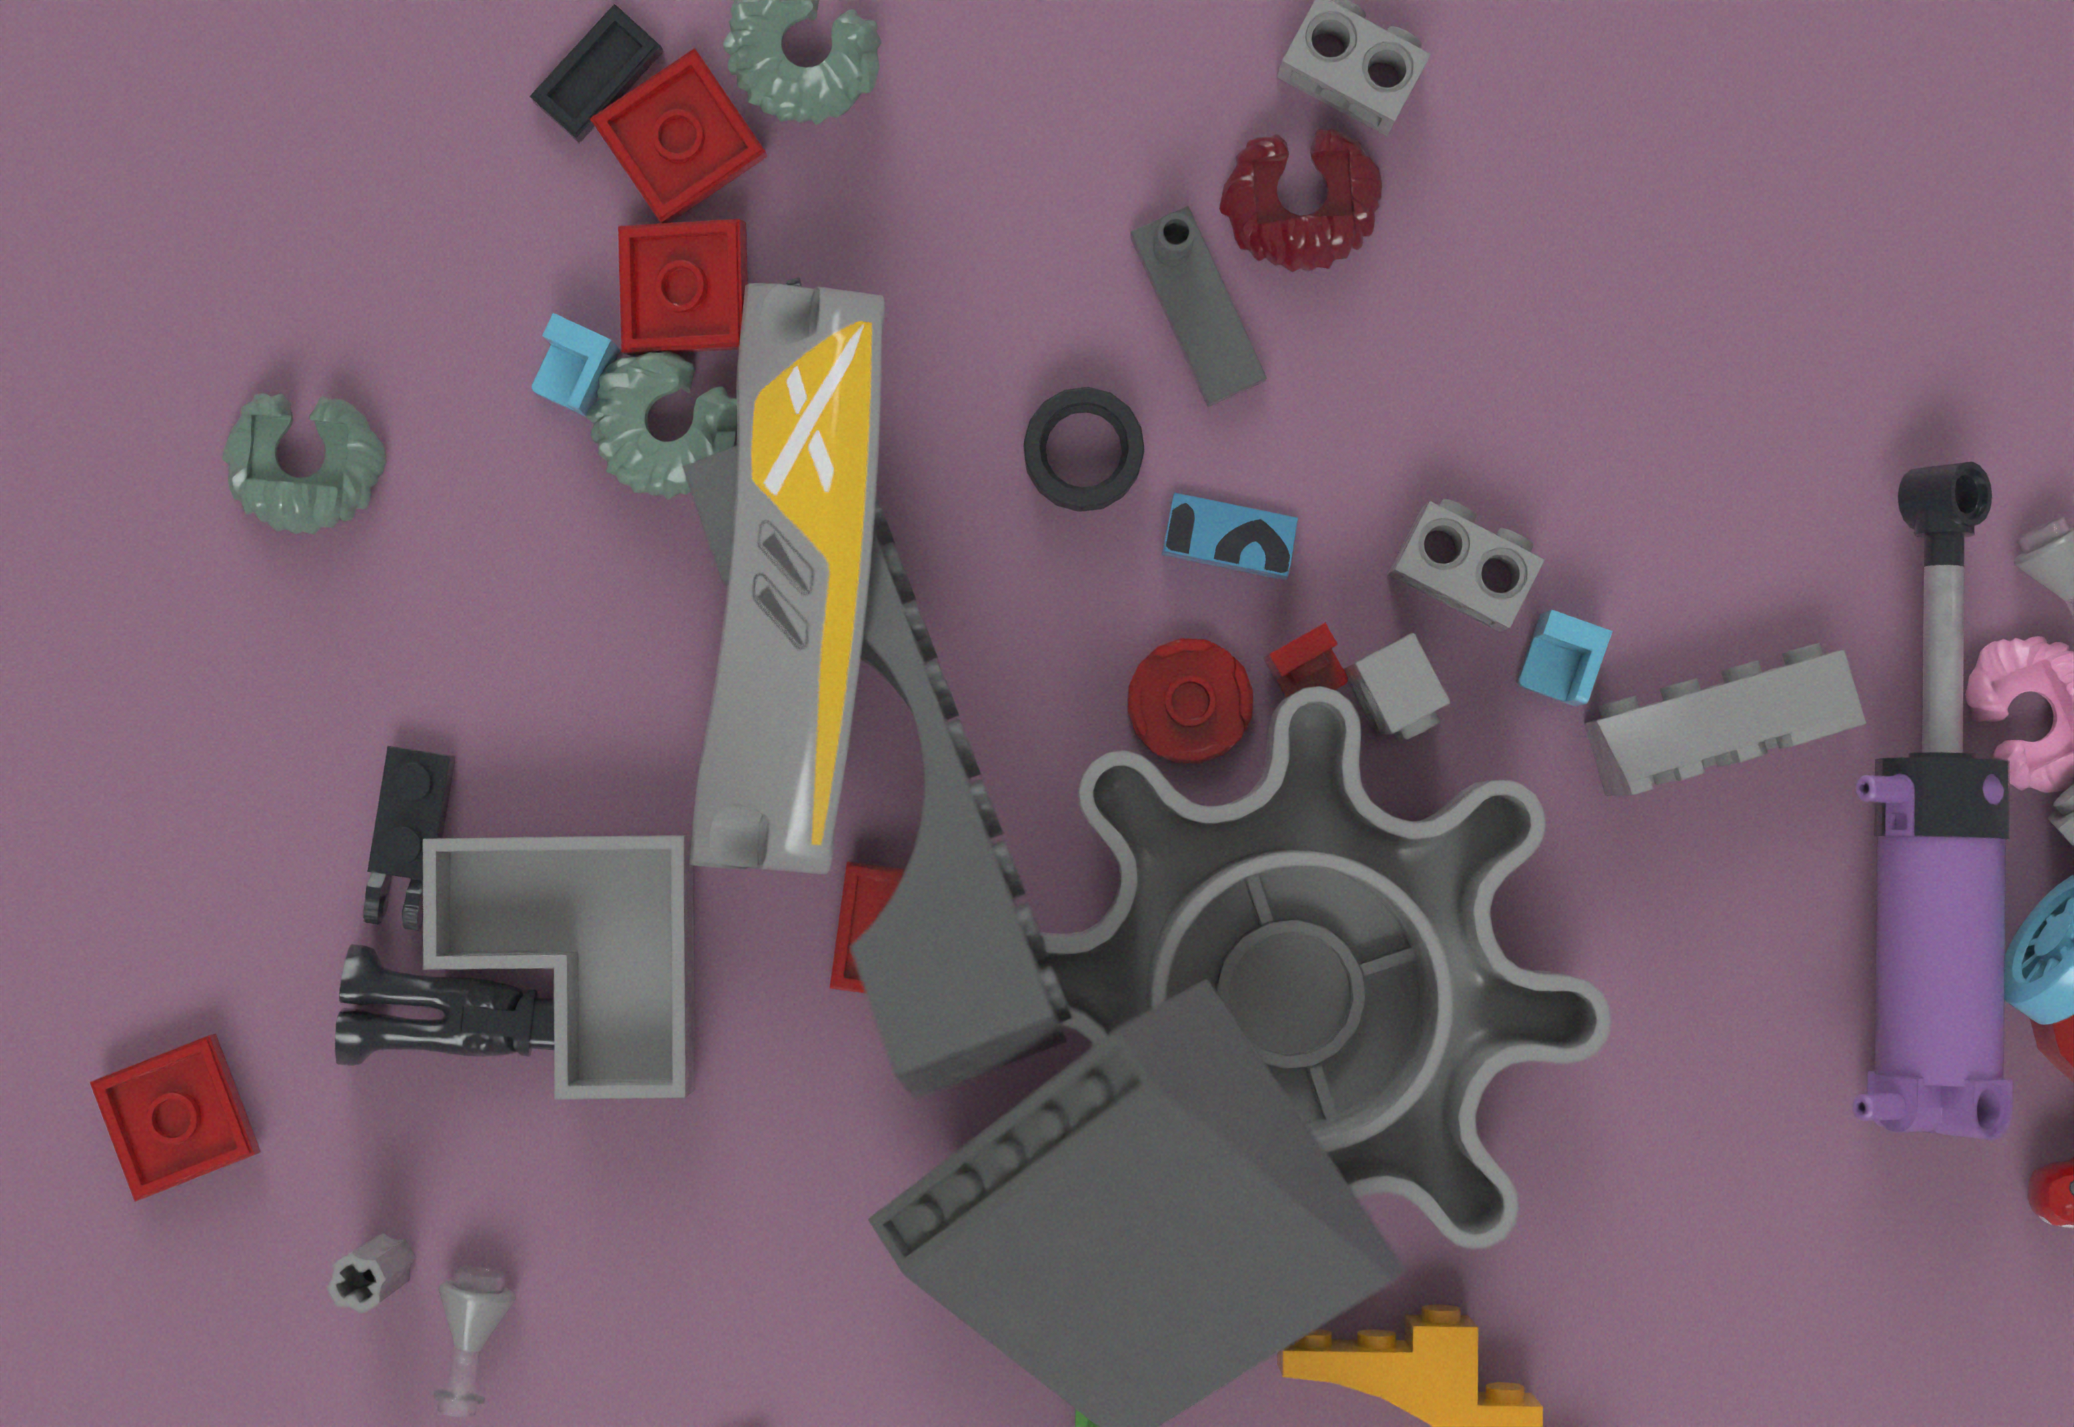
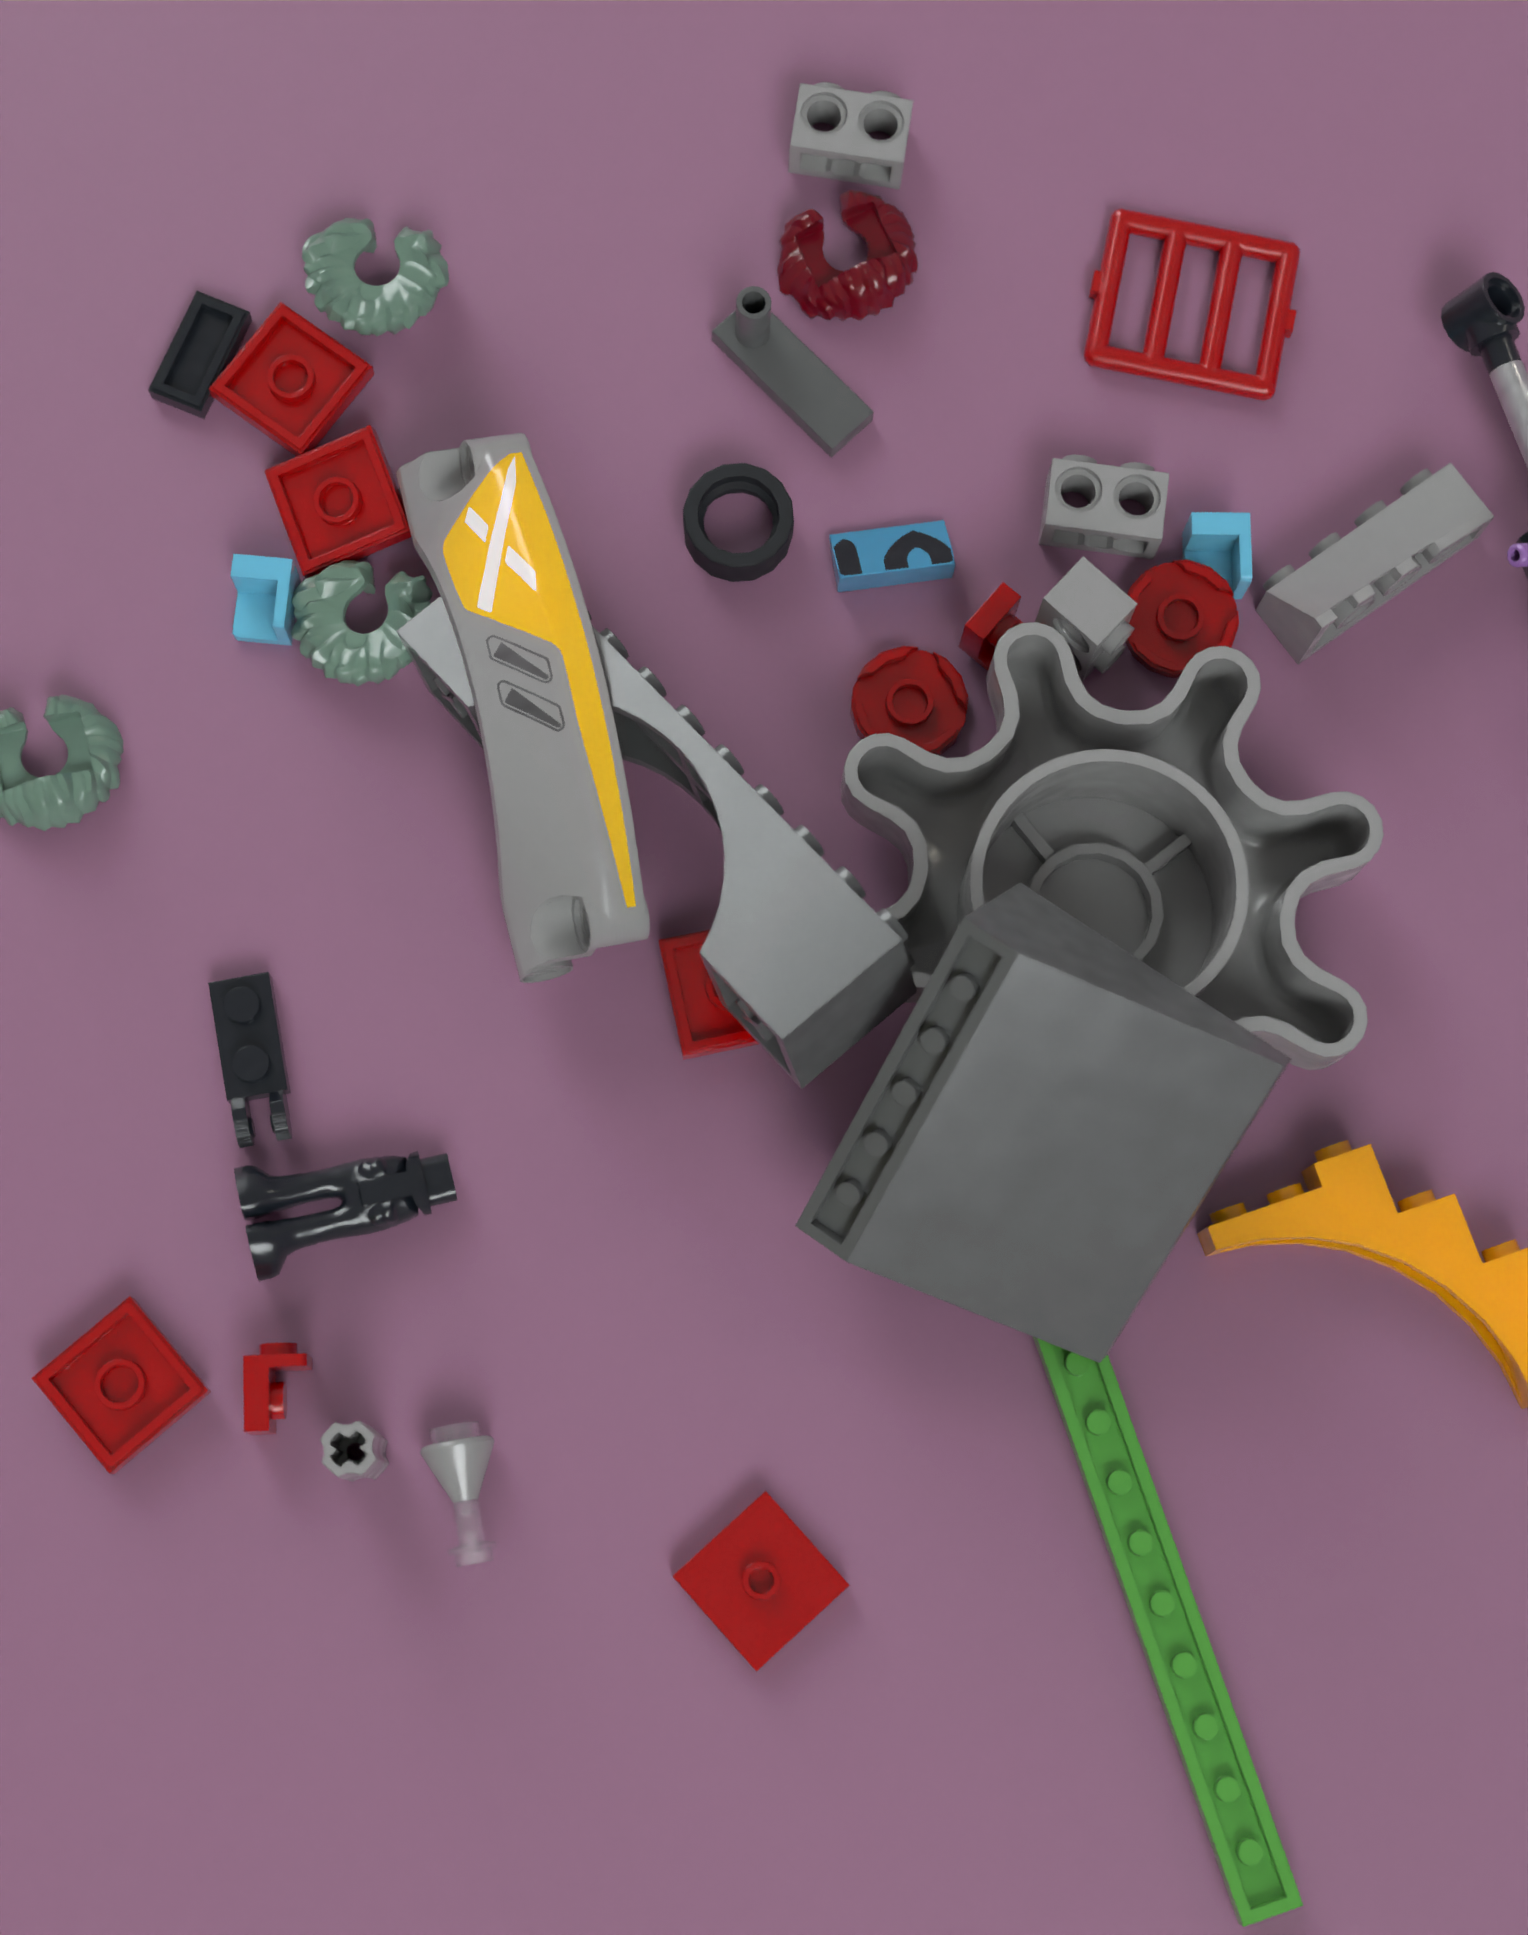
camera: 30 degrees left, 10 degrees down
light grey piece [423,835,695,1099] -> none
none -> red bracket [243,1342,313,1435]
none -> red bar [1084,209,1300,401]
none -> red tile [1125,559,1239,678]

